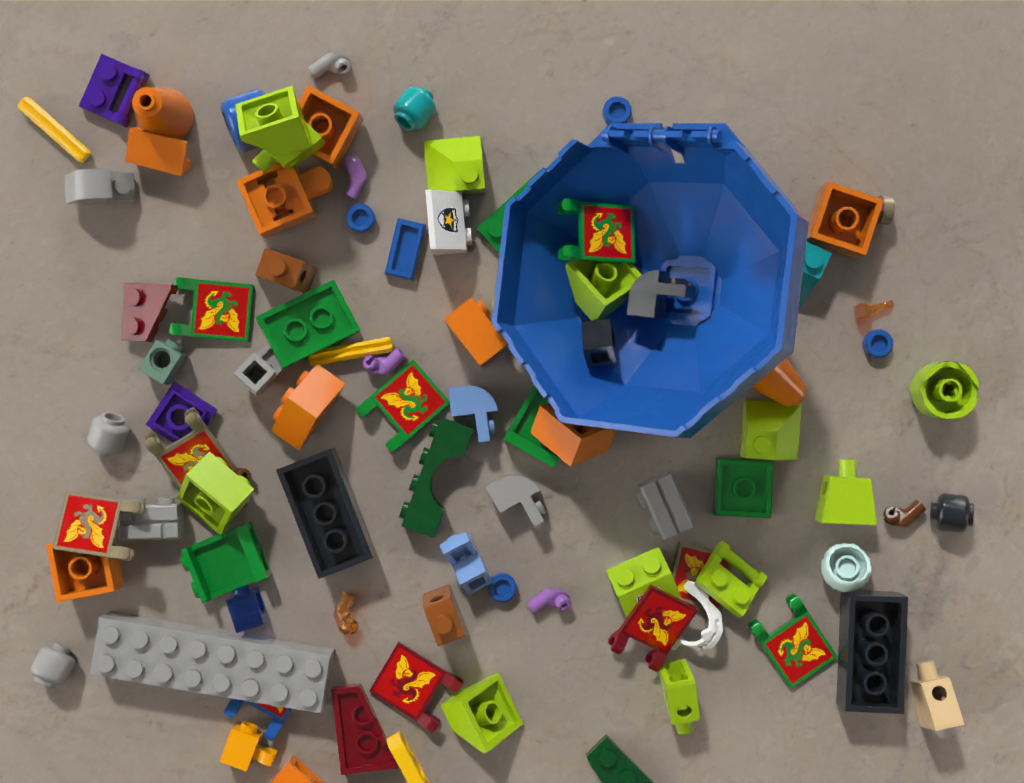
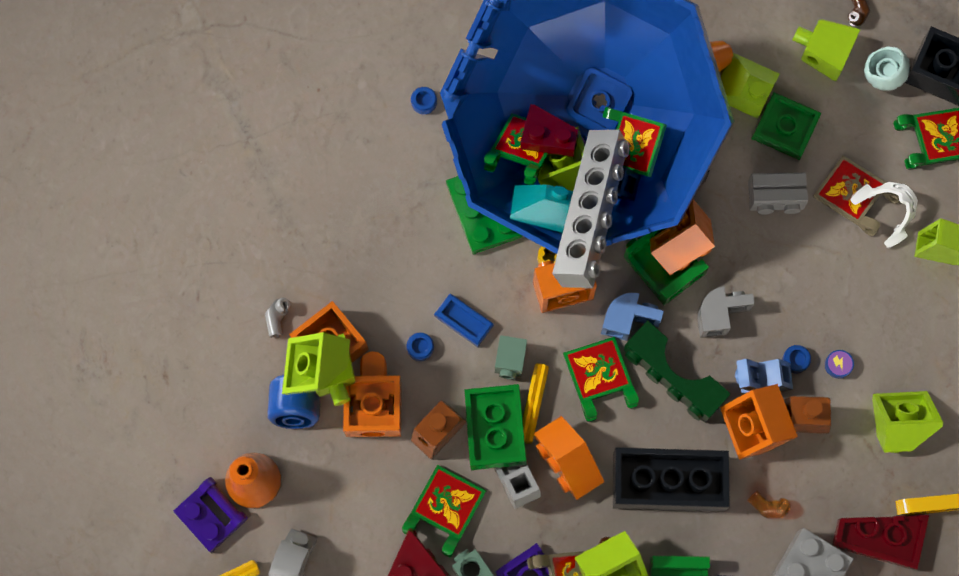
camera: 70 degrees left, 15 degrees down
orange panel [125,127,192,176] -> none
medium lavender arm [342,156,367,200] -> none
medium lavender arm [363,347,407,375] -> none
flag [369,642,464,732] -> none
teal head [393,87,436,131] -> none
lime slope [424,136,486,195] -> none
white slope [425,190,472,255] -> none
medium lavender arm [527,587,571,614] -> none
lime slope [606,547,682,617] -> none
flag [608,584,699,672] -> none
brick [627,270,696,319] -> none
lime plate [694,541,767,618] -> none
none -> sand green brick [495,335,527,380]
none -> teal slope [510,184,573,233]
none -> dark red wing [520,104,579,157]
none -> light grey brick [552,130,629,288]
none -> flag [602,107,667,177]
none -> orange brick [720,384,798,460]
none -> tile [825,350,854,379]

